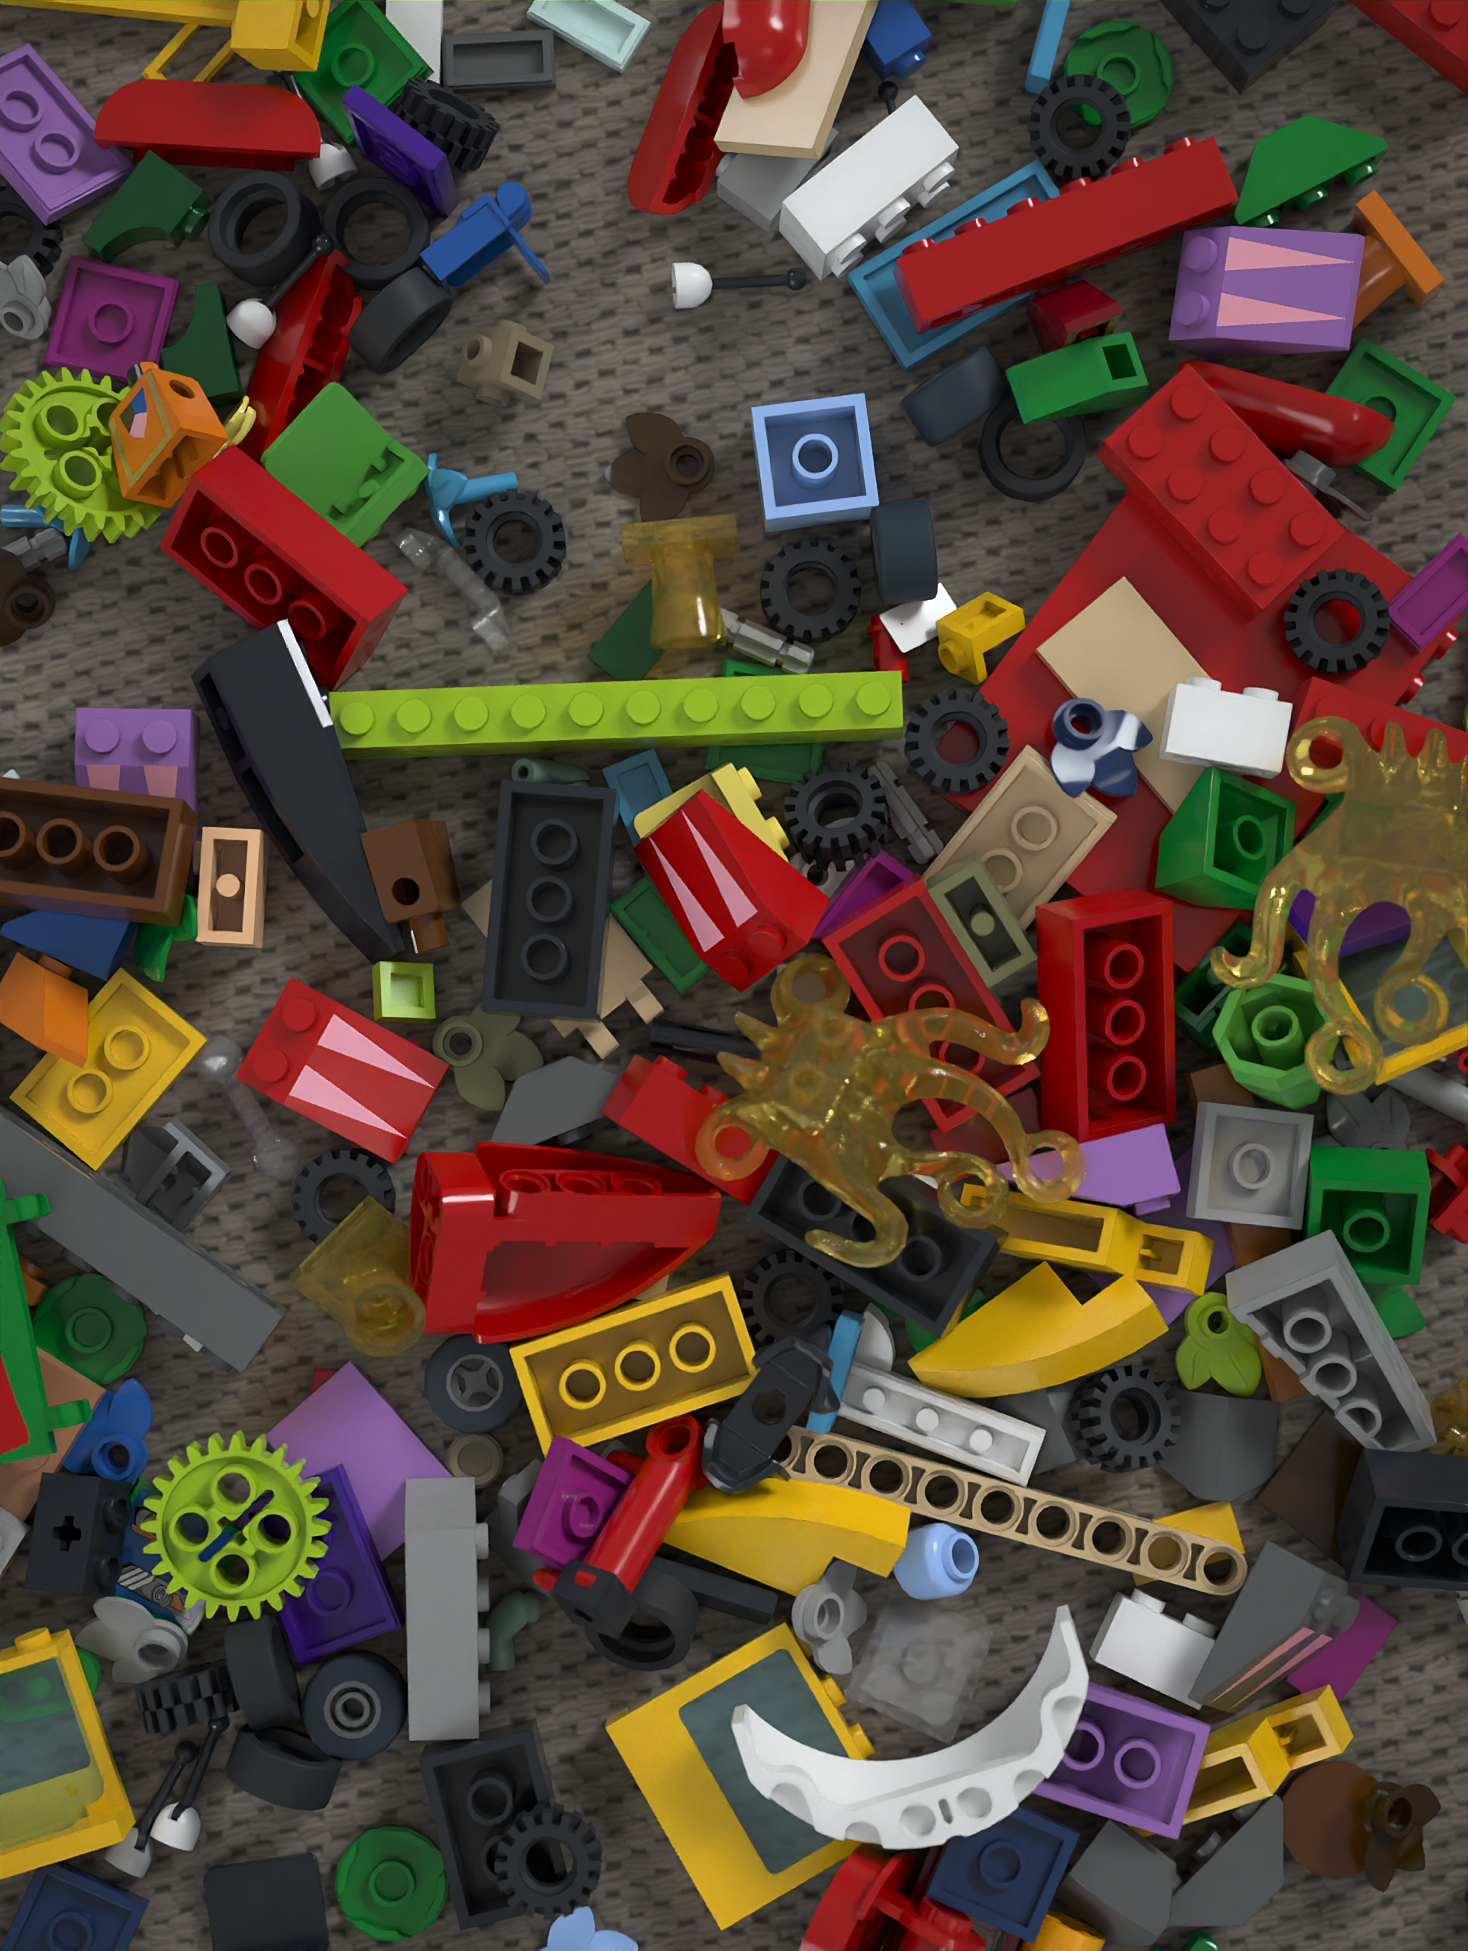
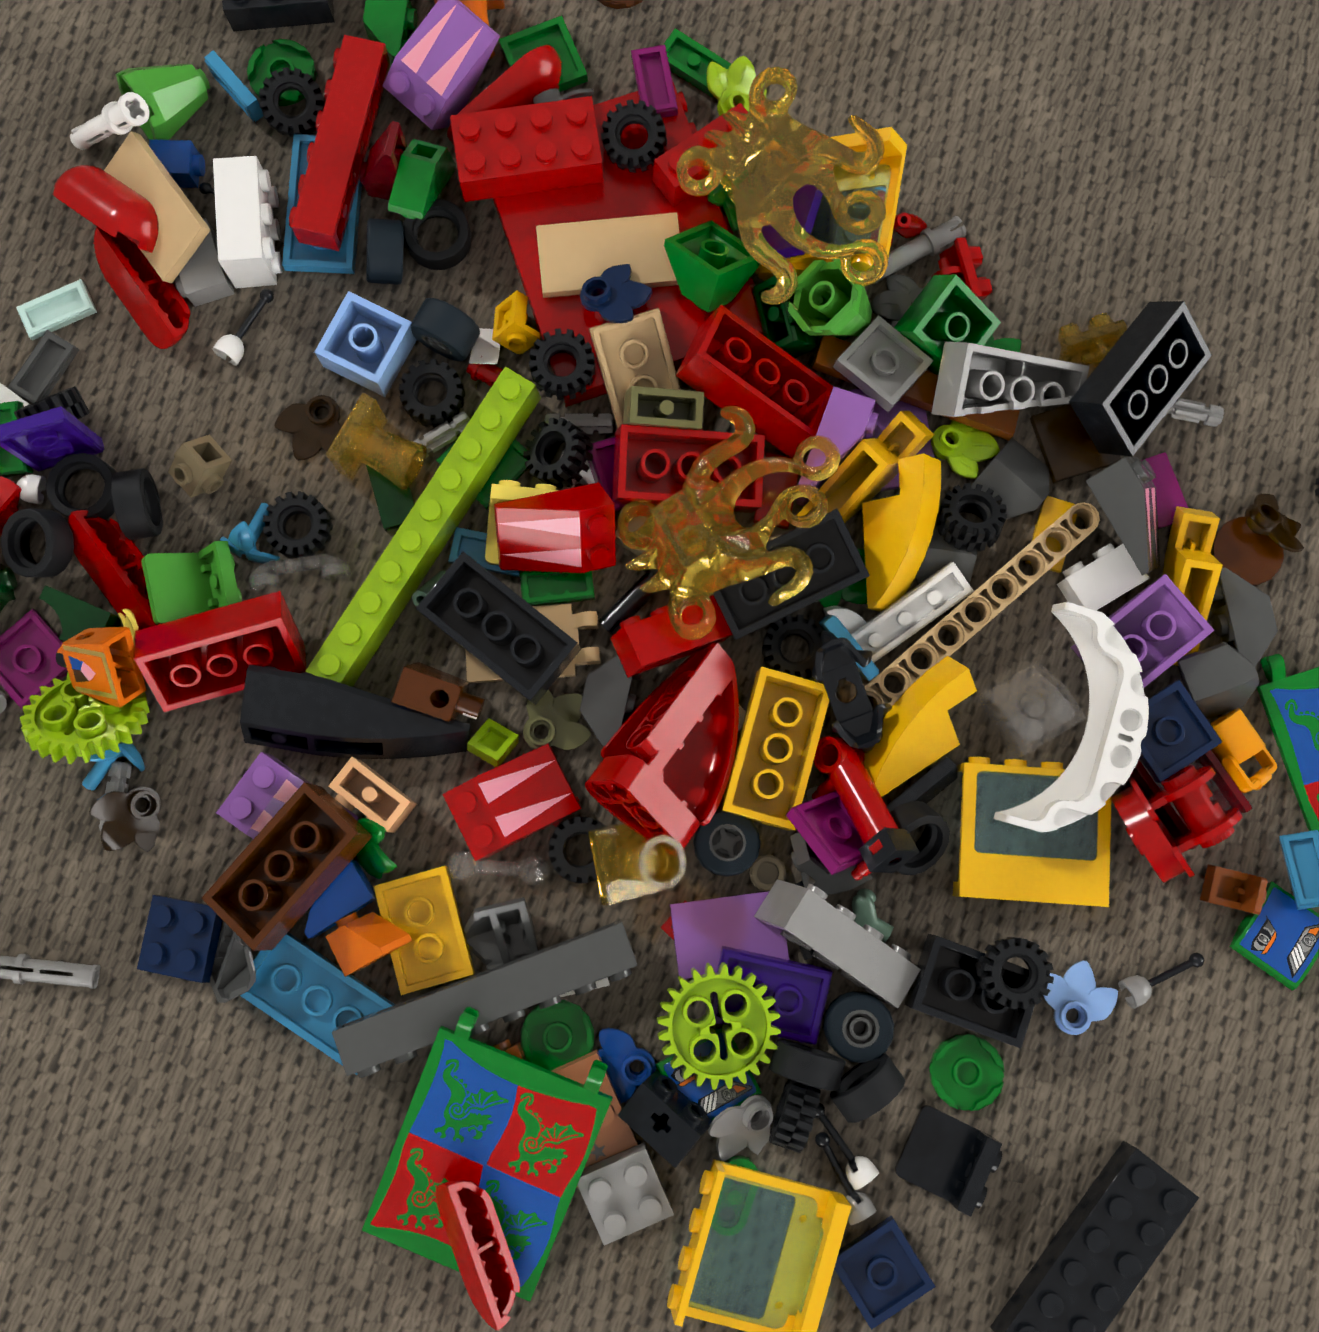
camera: 55 degrees left, 5 degrees down
hinge [226,234,335,349] -> none
blue piece [419,182,550,295] -> none
light grey plate [791,1558,867,1675] -> none
light blue head [893,1521,979,1601] -> none
white brick [1158,677,1293,779] -> none

